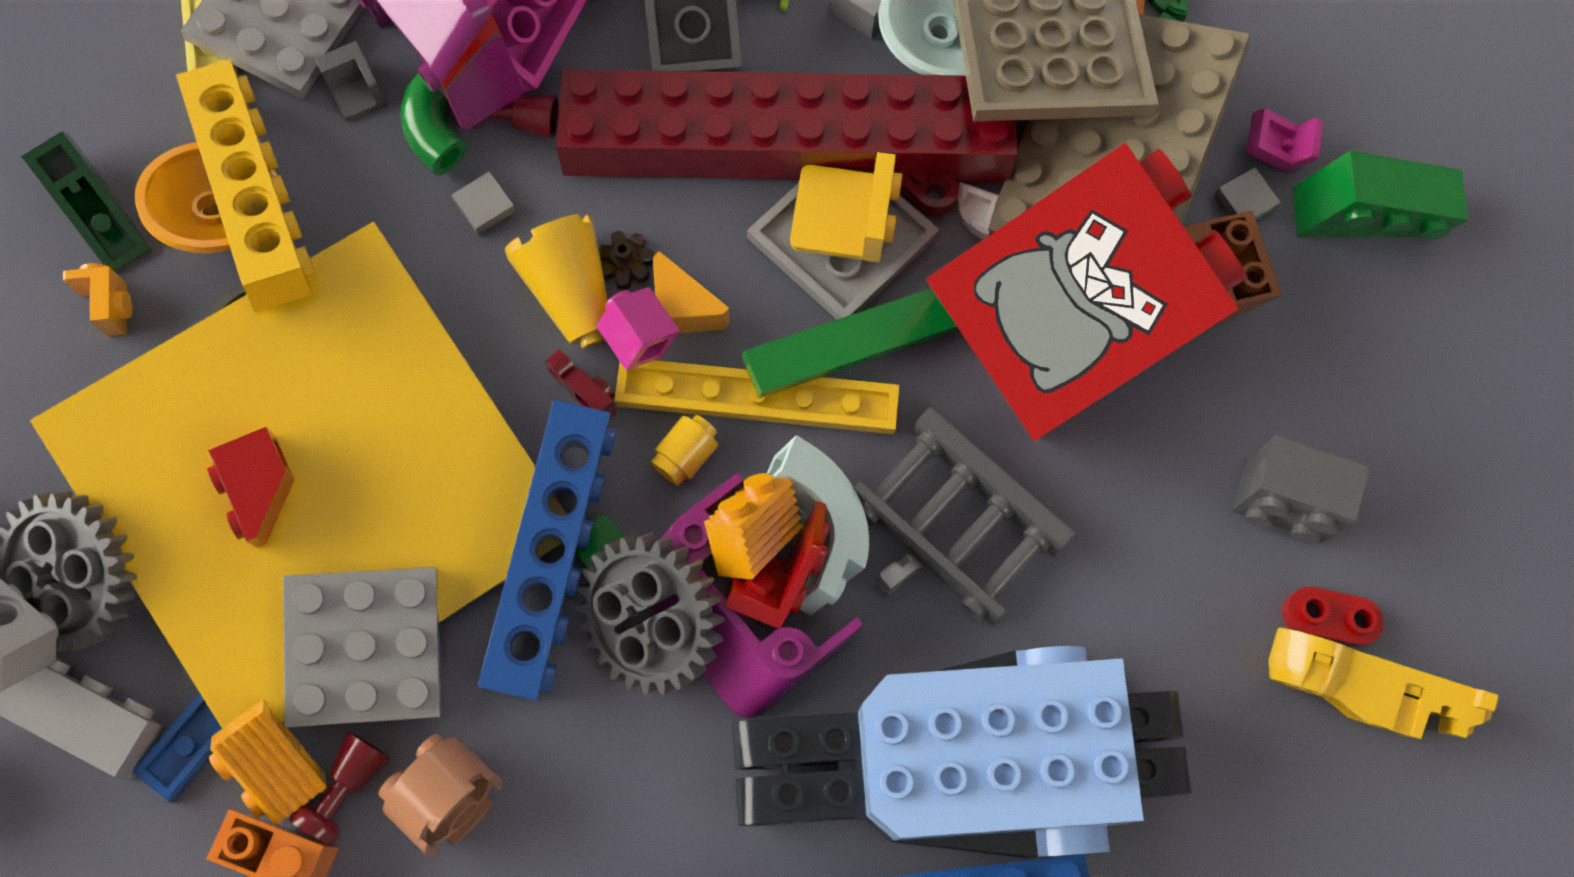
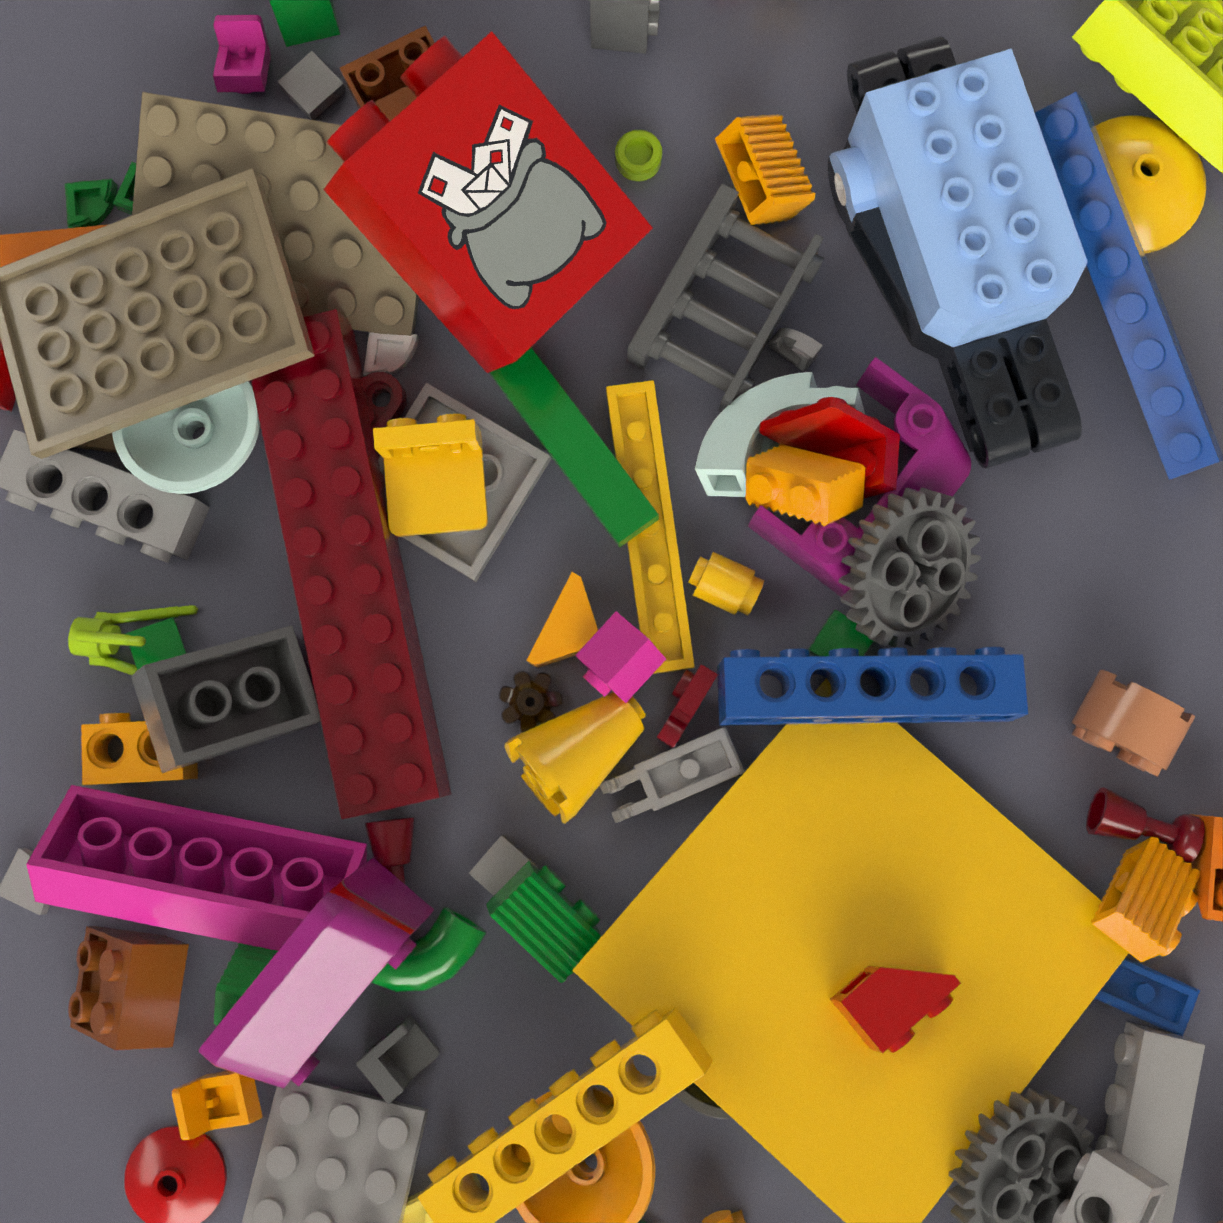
camera: 100 degrees left, 10 degrees up
light grey plate [283,567,442,728] -> none
none -> green brick [486,861,602,983]
none -> light grey hinge [600,727,745,823]
none -> lime tile [615,130,662,181]
none -> light orange brick [715,114,816,225]

